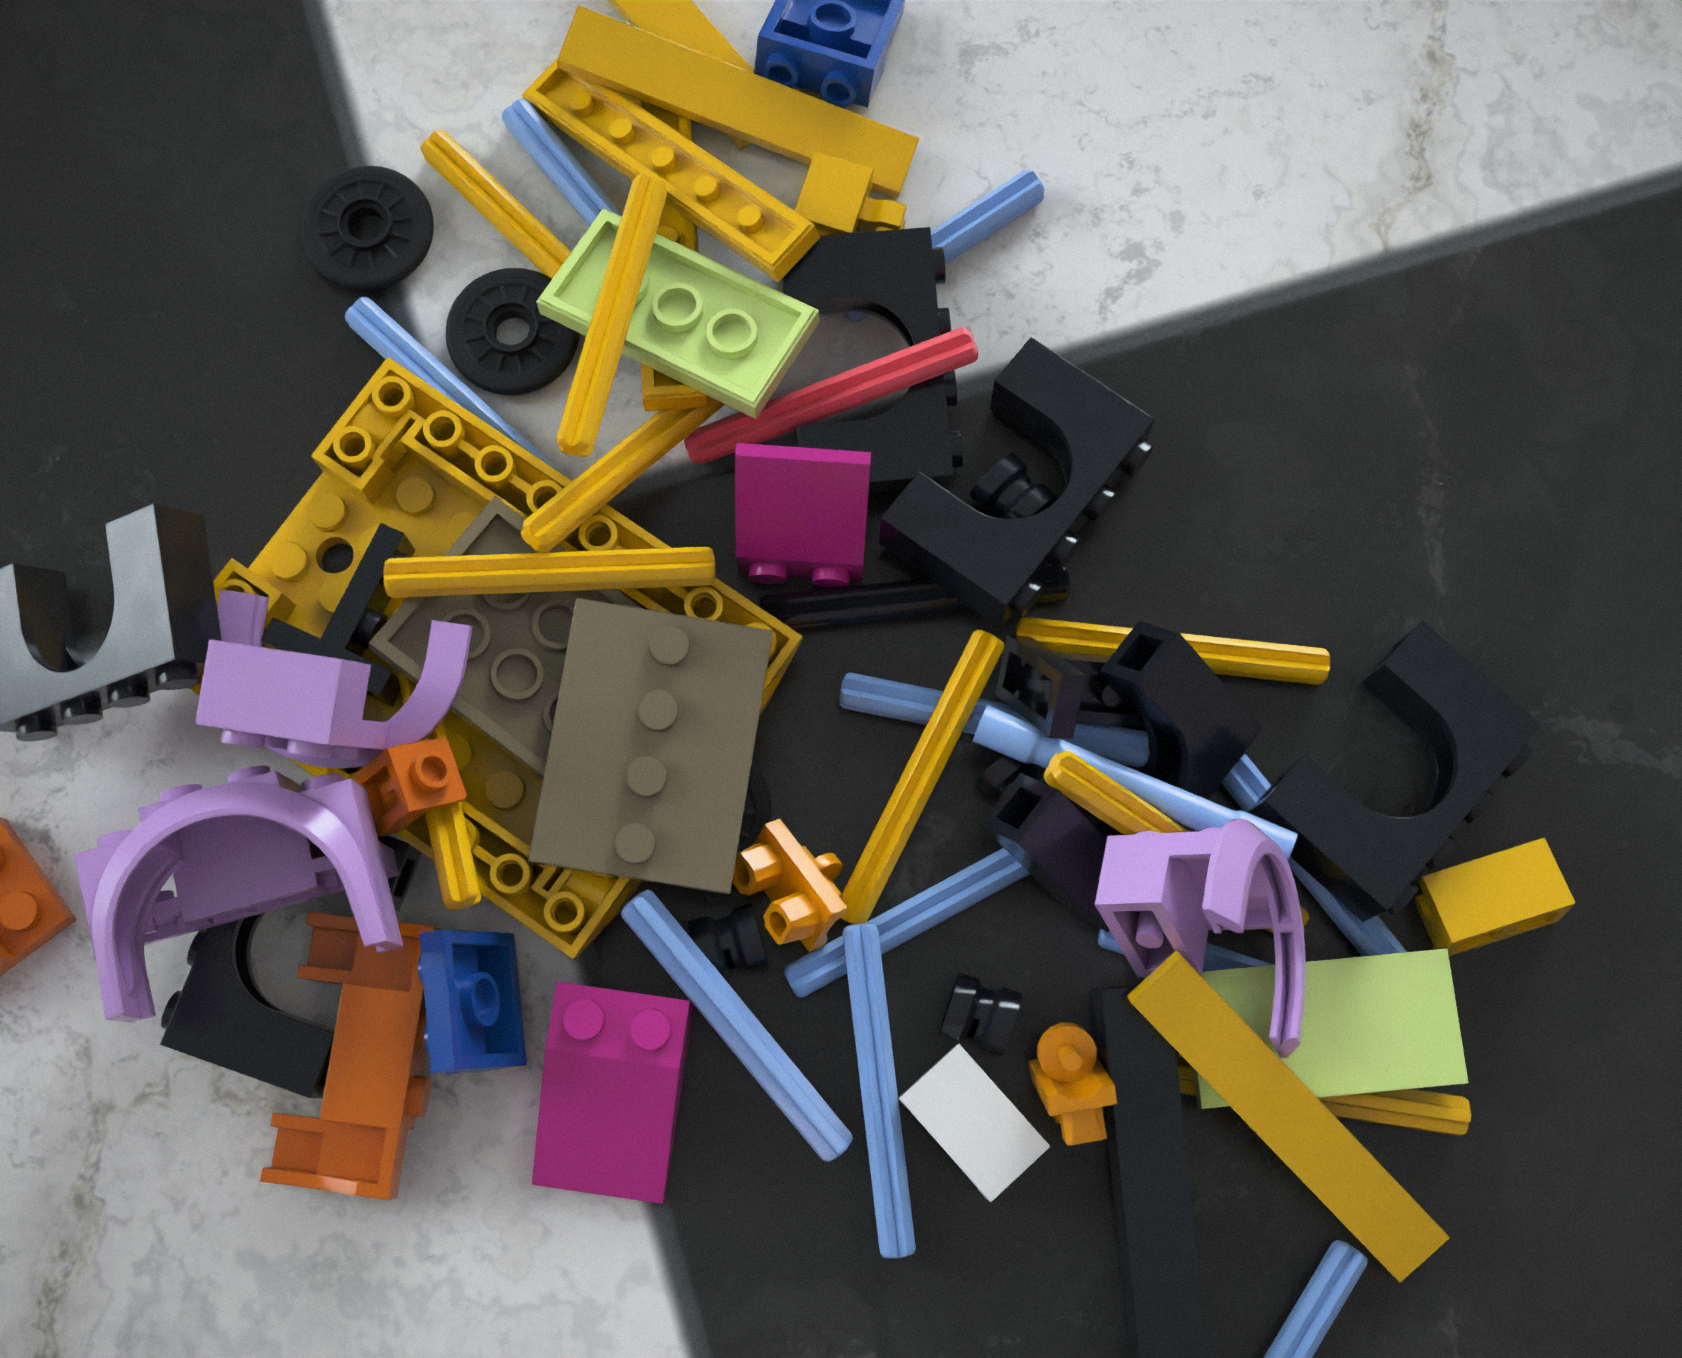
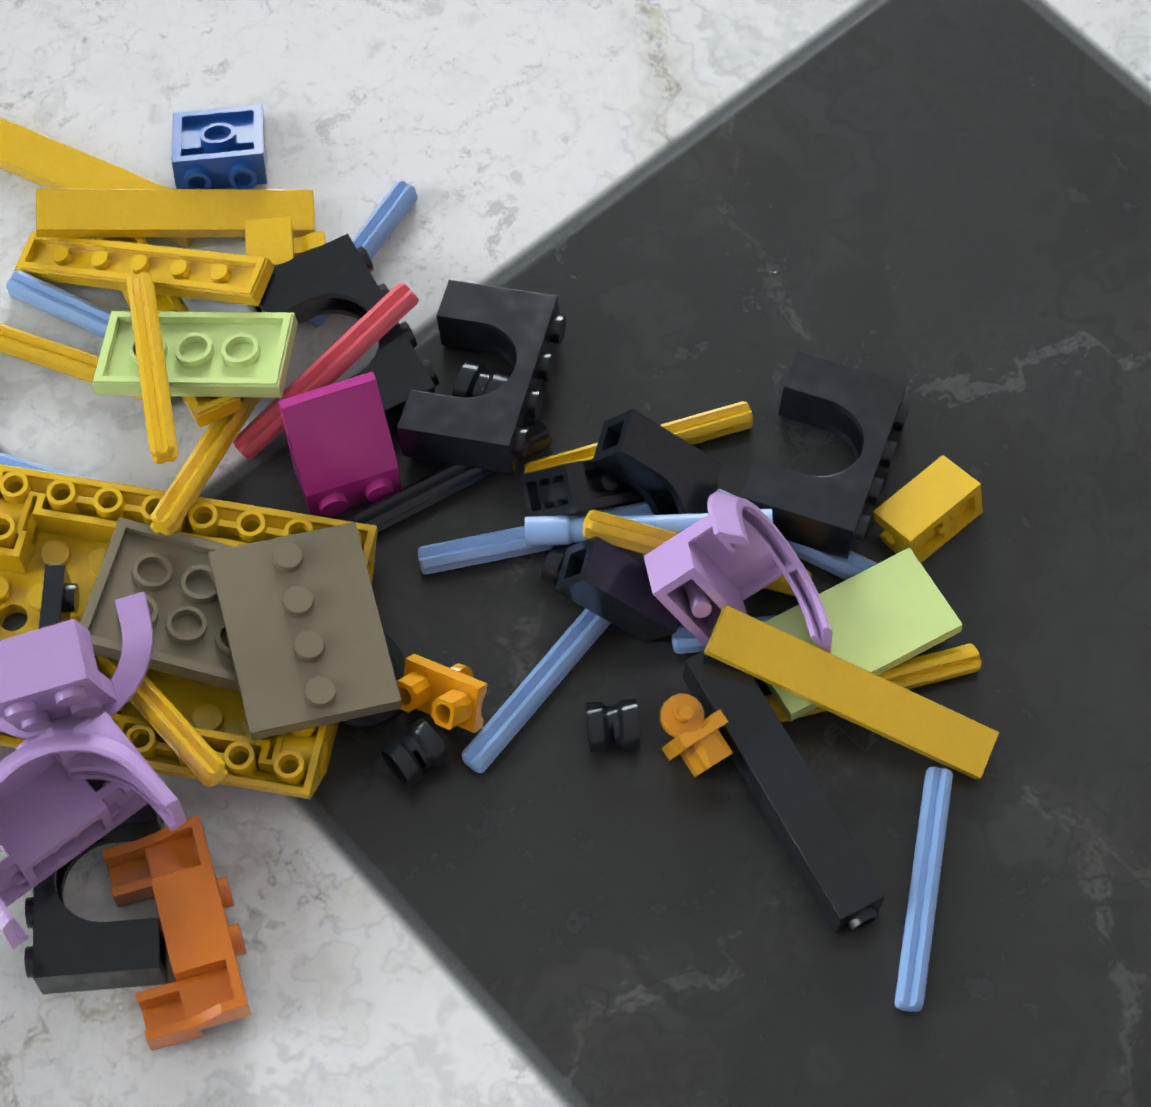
camera: 20 degrees left, 15 degrees down
orange bracket [353,737,466,837] -> none
yellow axle [383,547,715,598] -> none
blue plate [418,929,527,1075] -> none
black wheel [446,268,580,395] -> none
dark pink slope [532,982,695,1204] -> none
light blue axle [621,889,853,1162] -> none
yellow axle [840,629,1004,925] -> none
light blue axle [842,923,916,1258] -> none
white panel [898,1044,1051,1202] -> none

